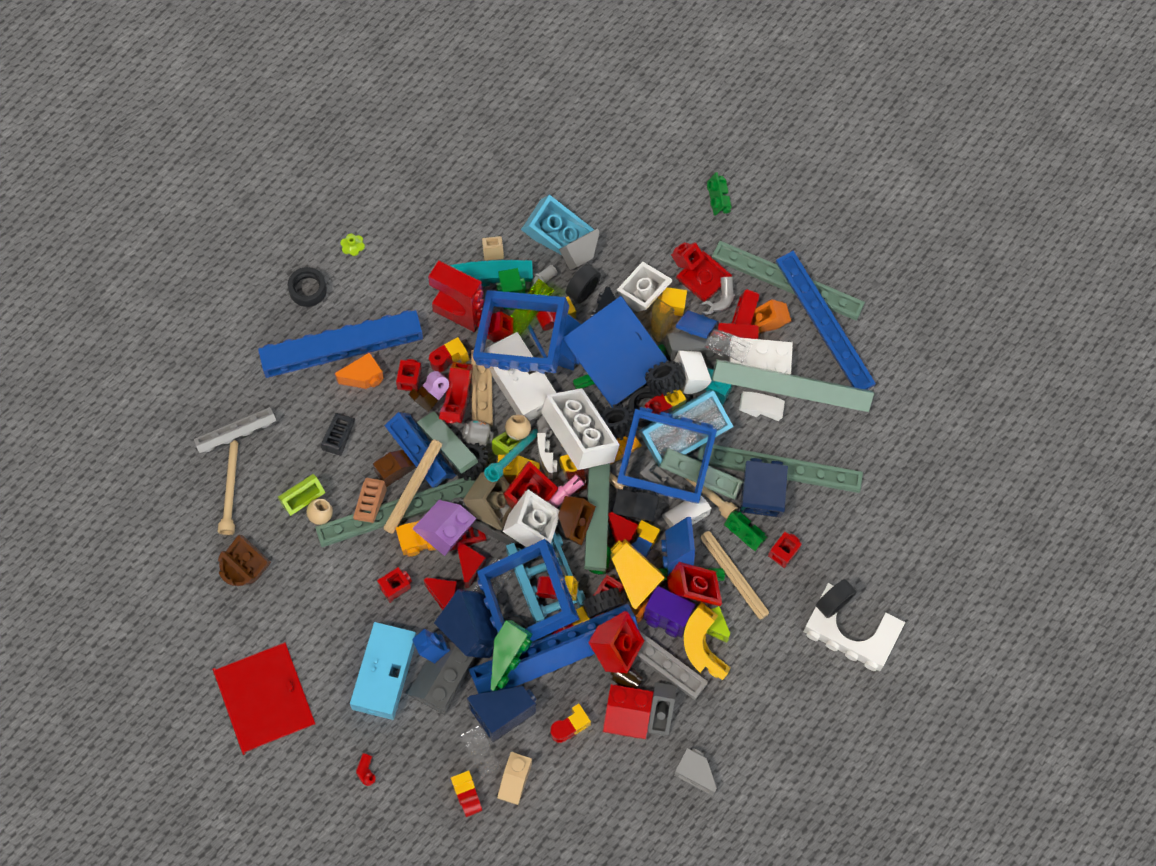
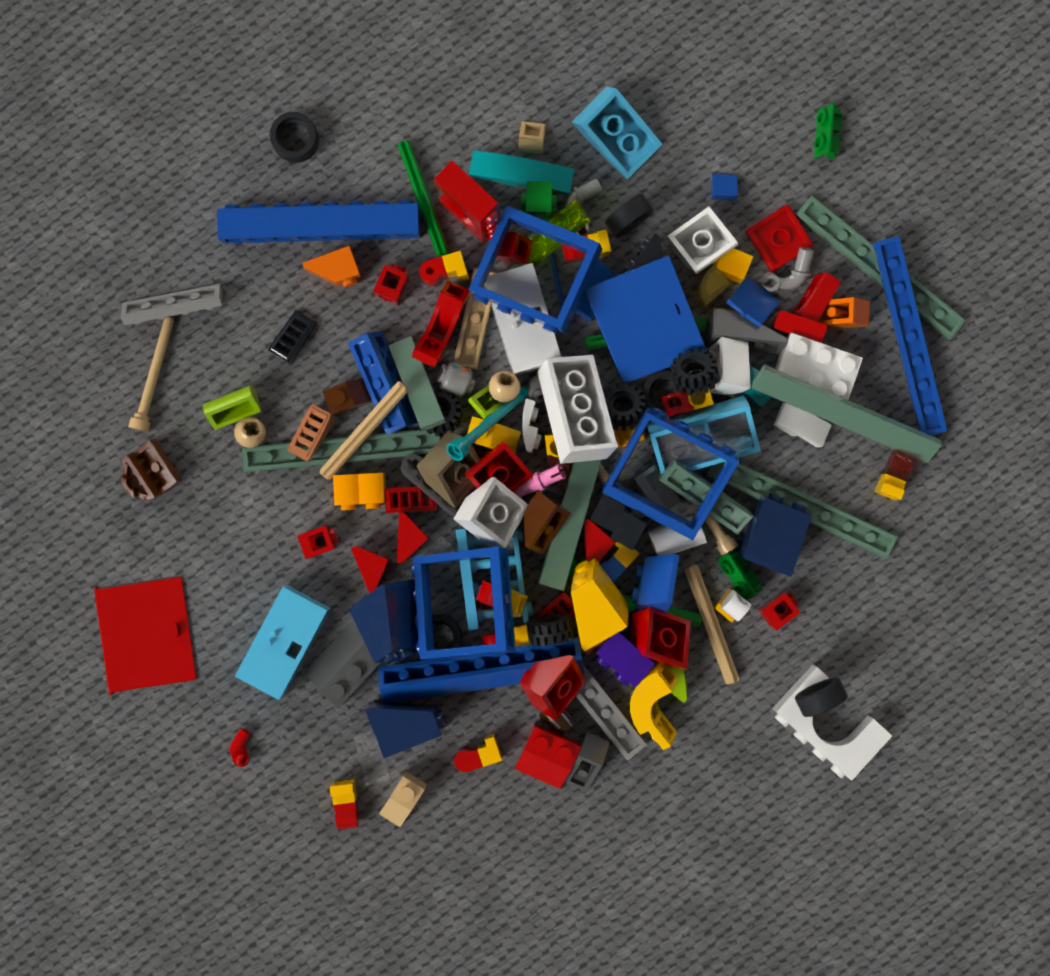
camera: 20 degrees right, 20 degrees up
lime plant [340,233,365,256] -> none
leg [408,371,449,412] -> none
blue brick [412,629,450,664] -> none
medium lavender slope [413,500,476,556] -> none
slope [491,620,533,691] -> none
light grey slope [559,228,599,270] -> none
red brick [671,242,705,270] -> none
light grey slope [674,748,717,796] -> none
clear slope [705,329,752,363] -> none
none -> green axle [398,140,450,257]
none -> blue slope [711,174,738,201]
none -> white leg [714,589,751,622]
none -> leg [874,450,914,500]

